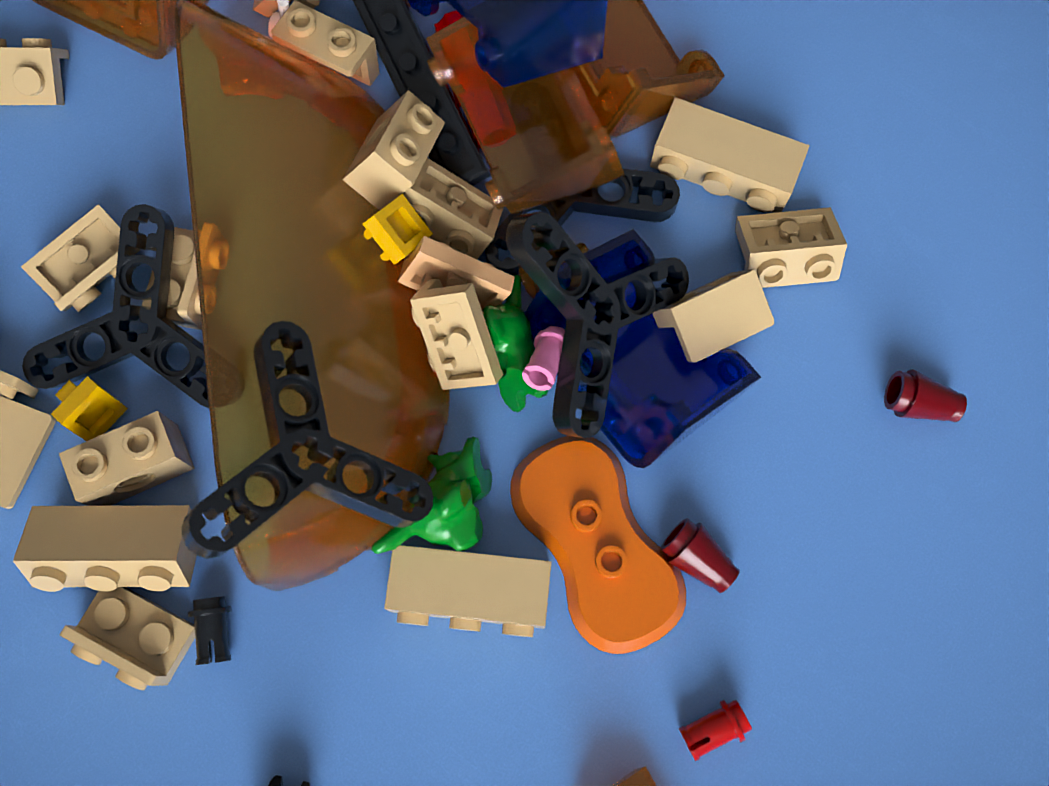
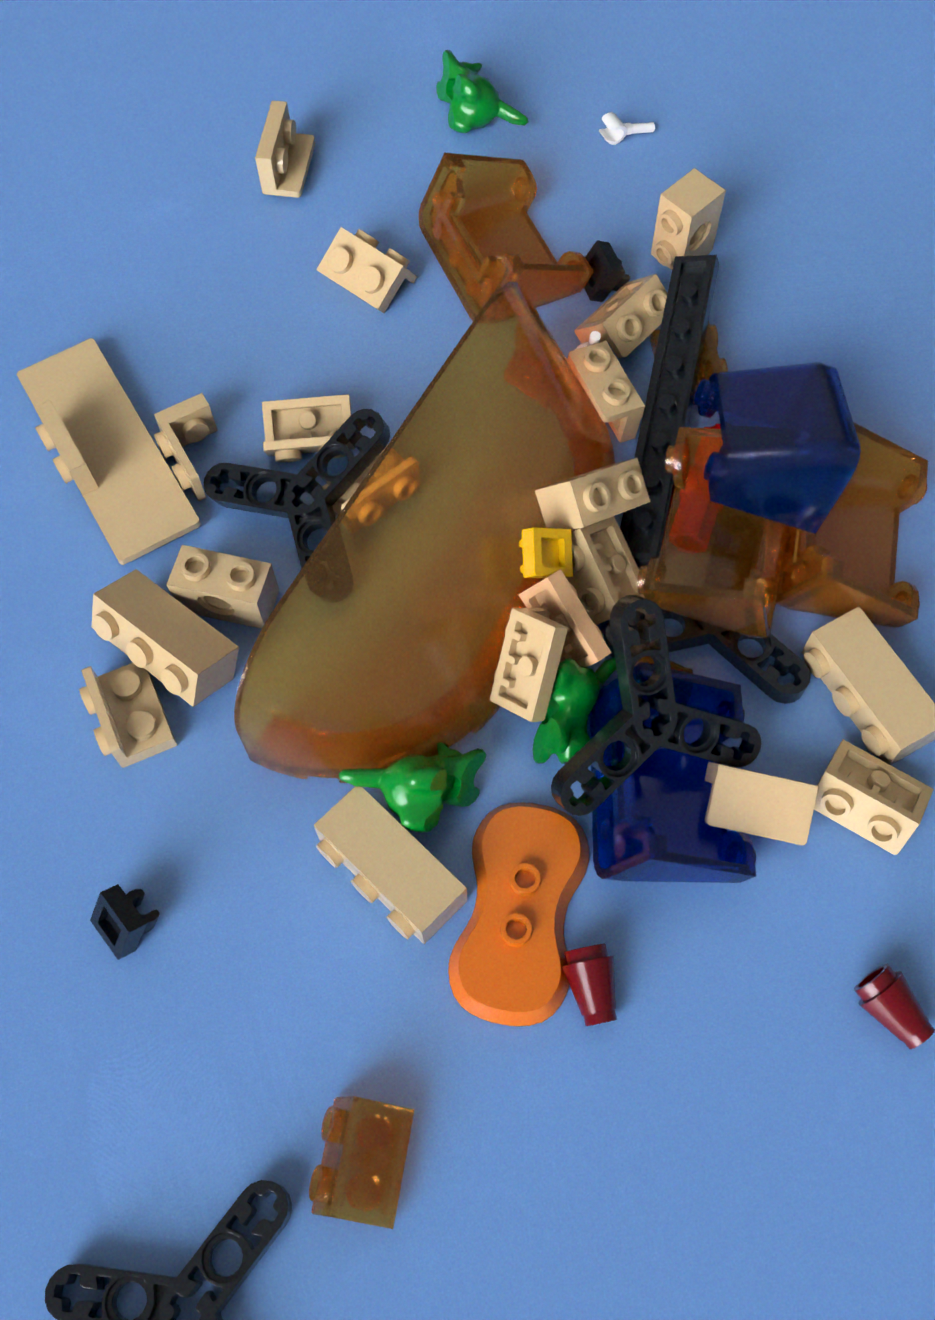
camera: 40 degrees right, 10 degrees down
yellow tile [51,376,128,441] -> none
black piece [181,321,433,558] -> none
black pin [188,596,232,665] -> none
bright pink pin [522,326,565,391] -> none
red pin [678,700,752,761] -> none

